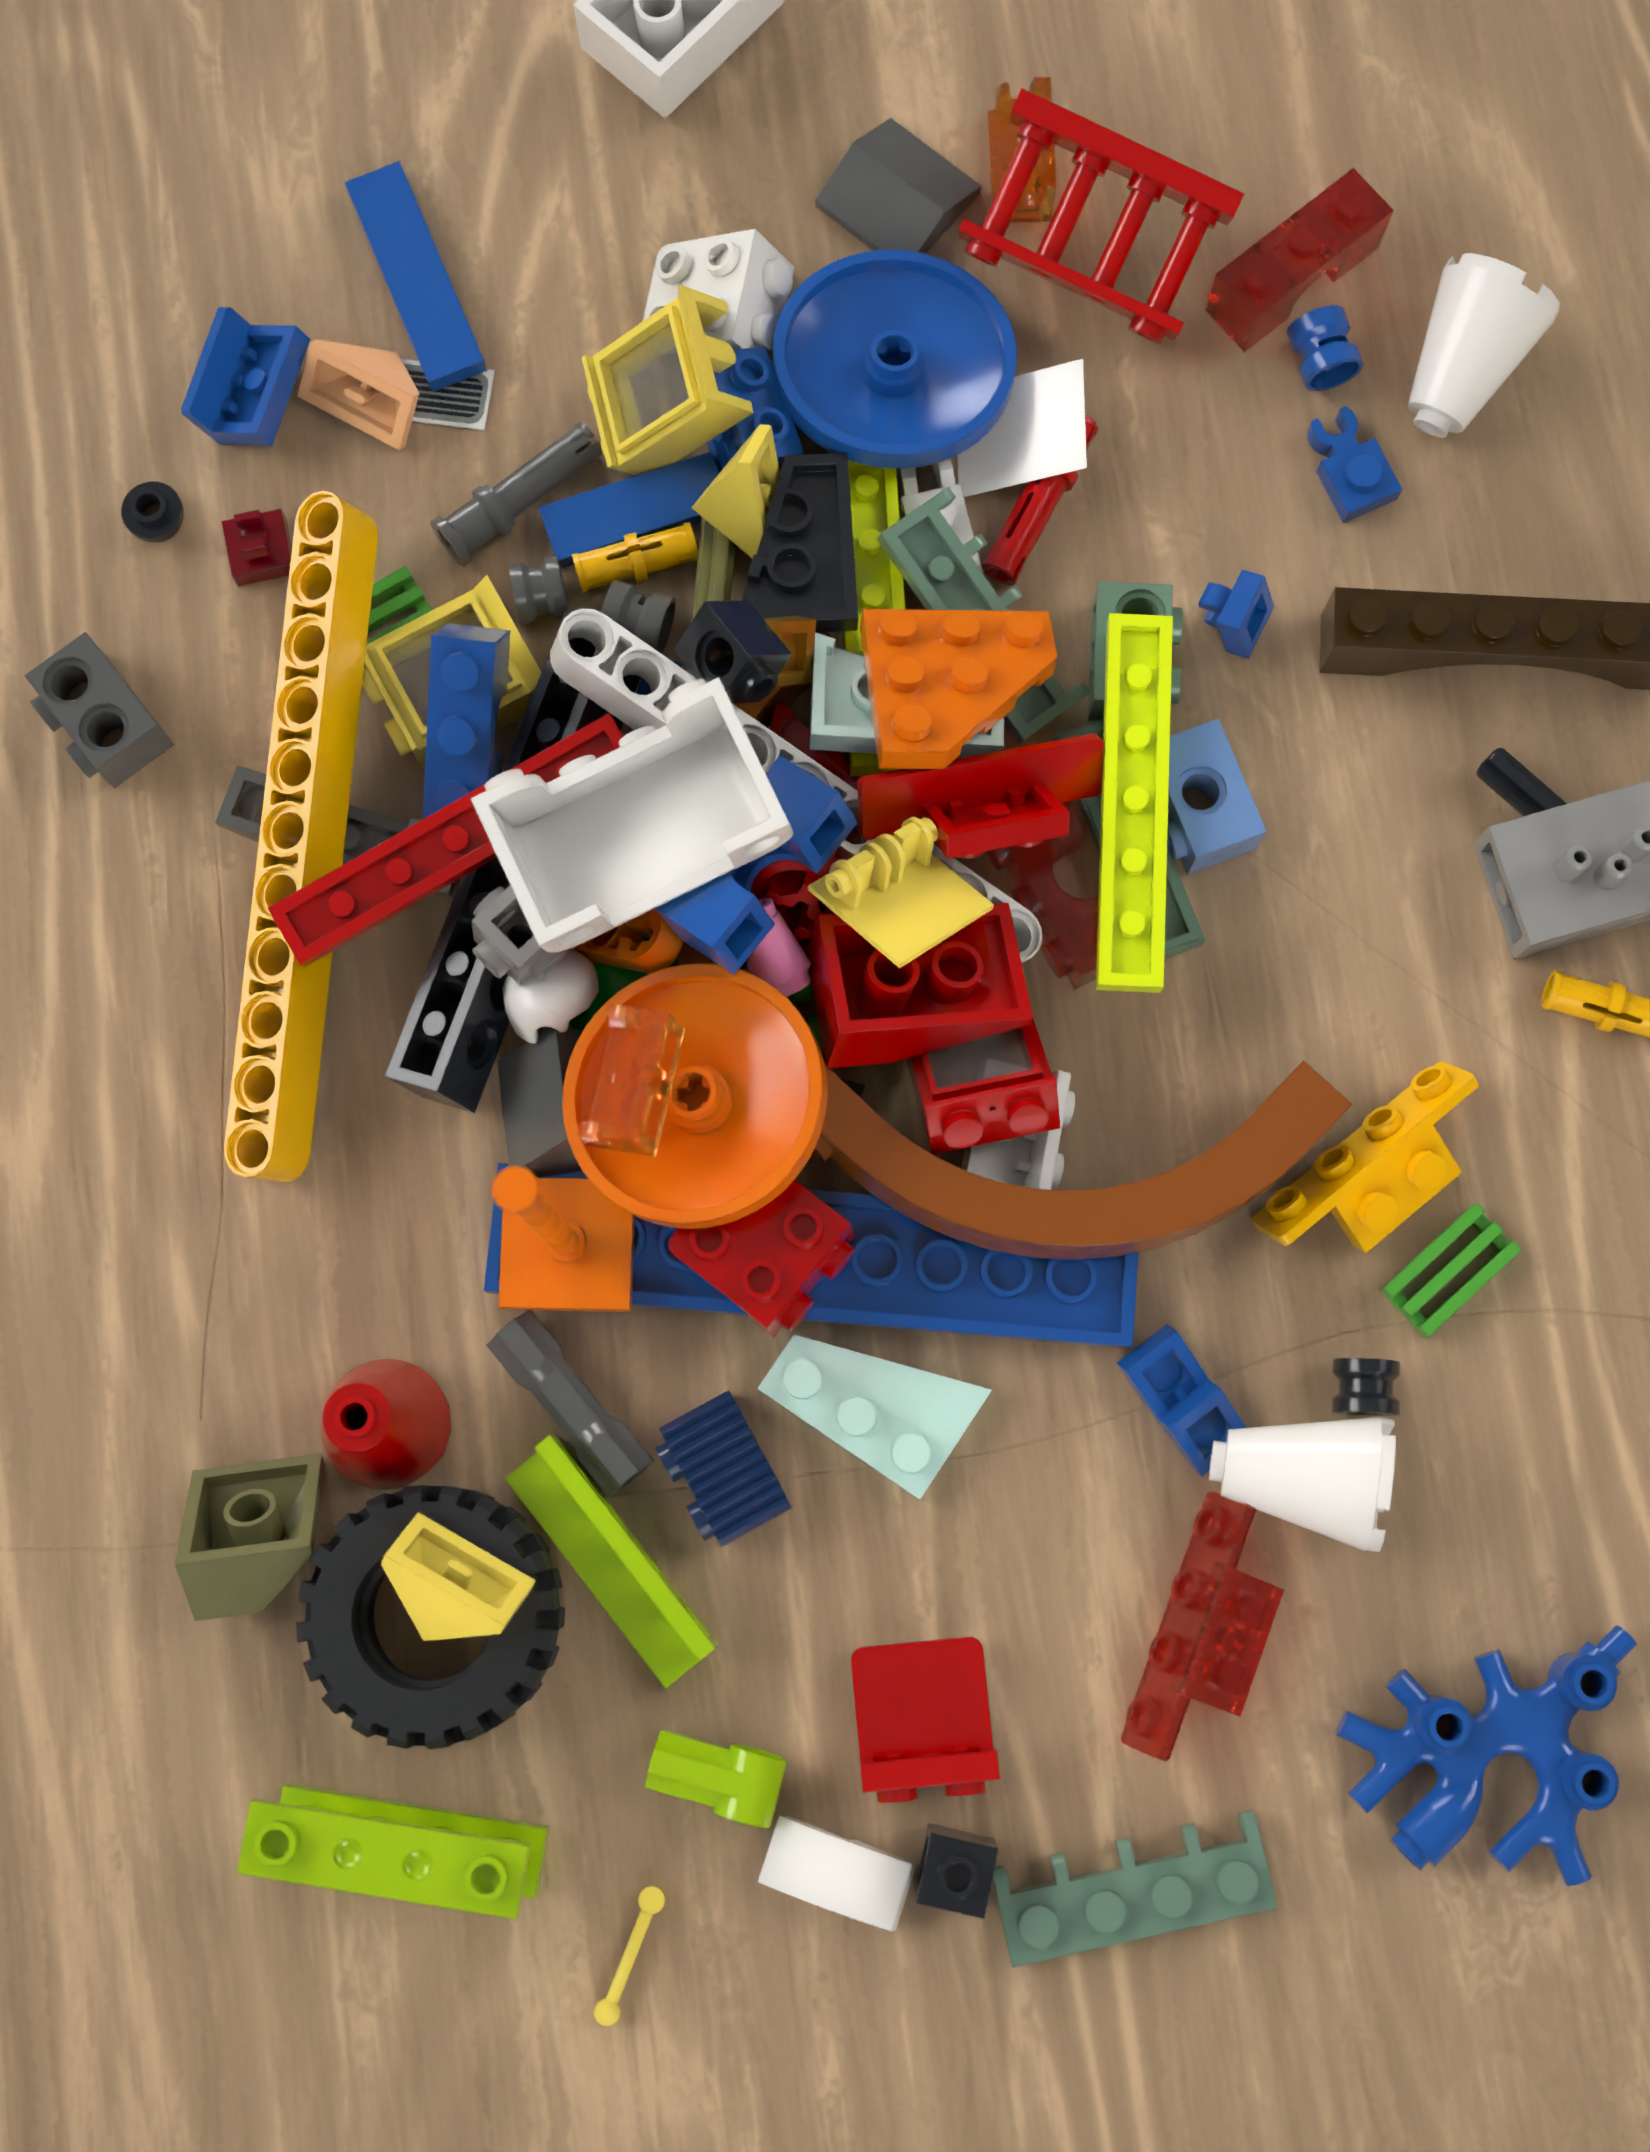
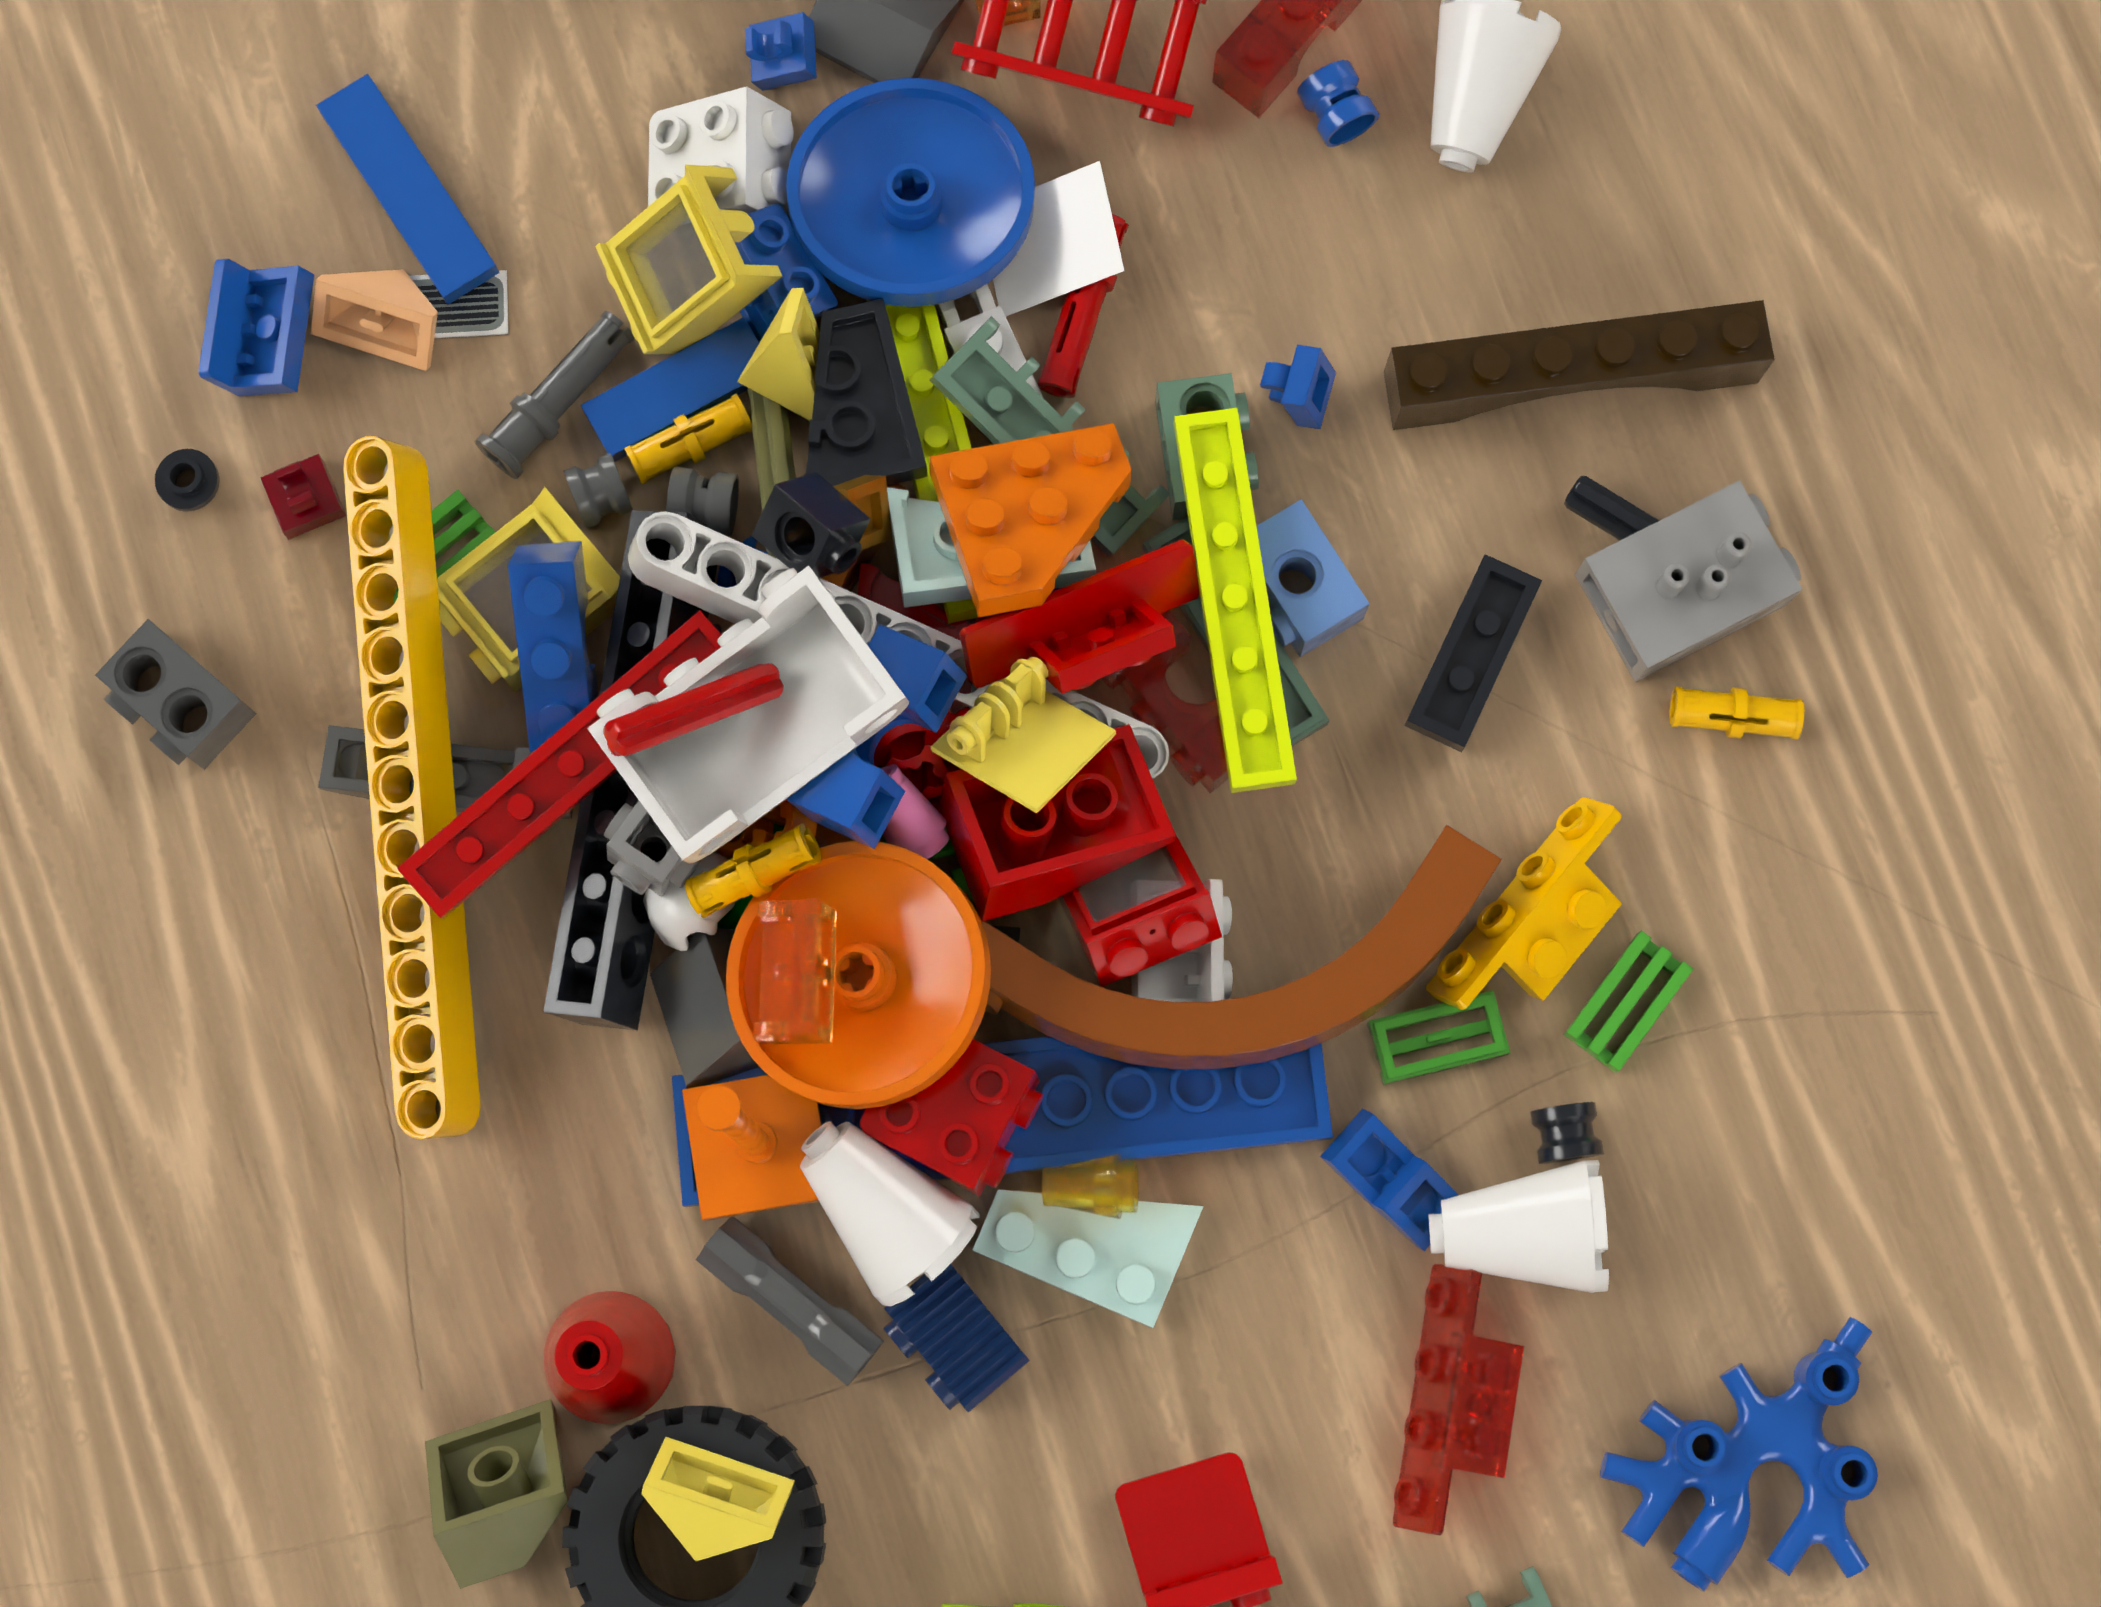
camera: 15 degrees left, 0 degrees up
lime fence [505,1435,719,1688] -> none
blue plate [1307,406,1403,523] -> none
none -> red axle [603,663,784,757]
none -> yellow pin [684,823,821,918]
none -> blue tile [745,12,817,91]
none -> white cone [800,1121,980,1306]
none -> clear yellow cone [1042,1153,1139,1219]
none -> bright green tile [1367,990,1510,1085]
none -> black plate [1404,554,1542,752]

